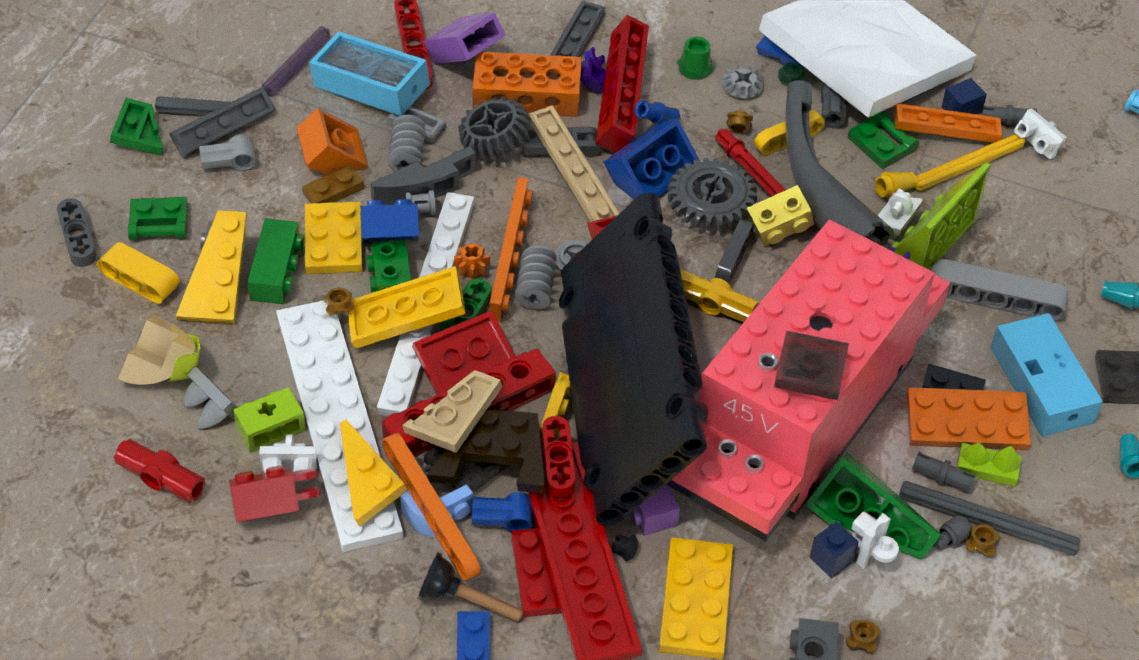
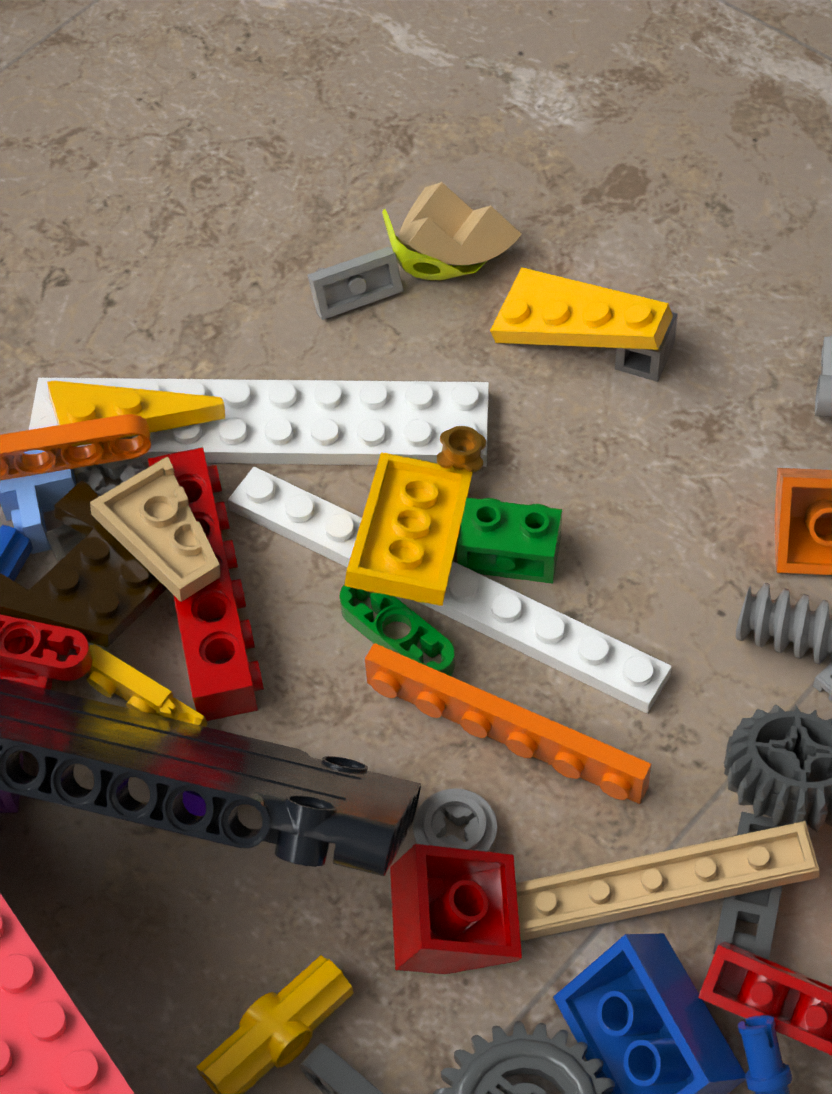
camera: 115 degrees right, 5 degrees up
dark grey beam [57,199,96,267] -> none
yellow beam [97,242,180,304] -> none
red piece [114,439,206,502] -> none
green plate [128,197,188,240] -> none
red hinge [229,466,321,522] -> none
lime brick [233,387,306,453] -> none
green brick [247,218,304,304] -> none
white hips [259,434,317,482] -> none
pearl gold plate [302,165,364,203] -> none
yellow plate [305,202,362,274] -> none
blue slope [361,199,419,242] -> none
dark grey slope [371,146,476,205] -> none
light grey bush [405,190,436,215] -> none
red plate [412,310,516,395] -> none
orange gear [454,243,490,279] -> none
light grey piece [515,245,557,310] -> none

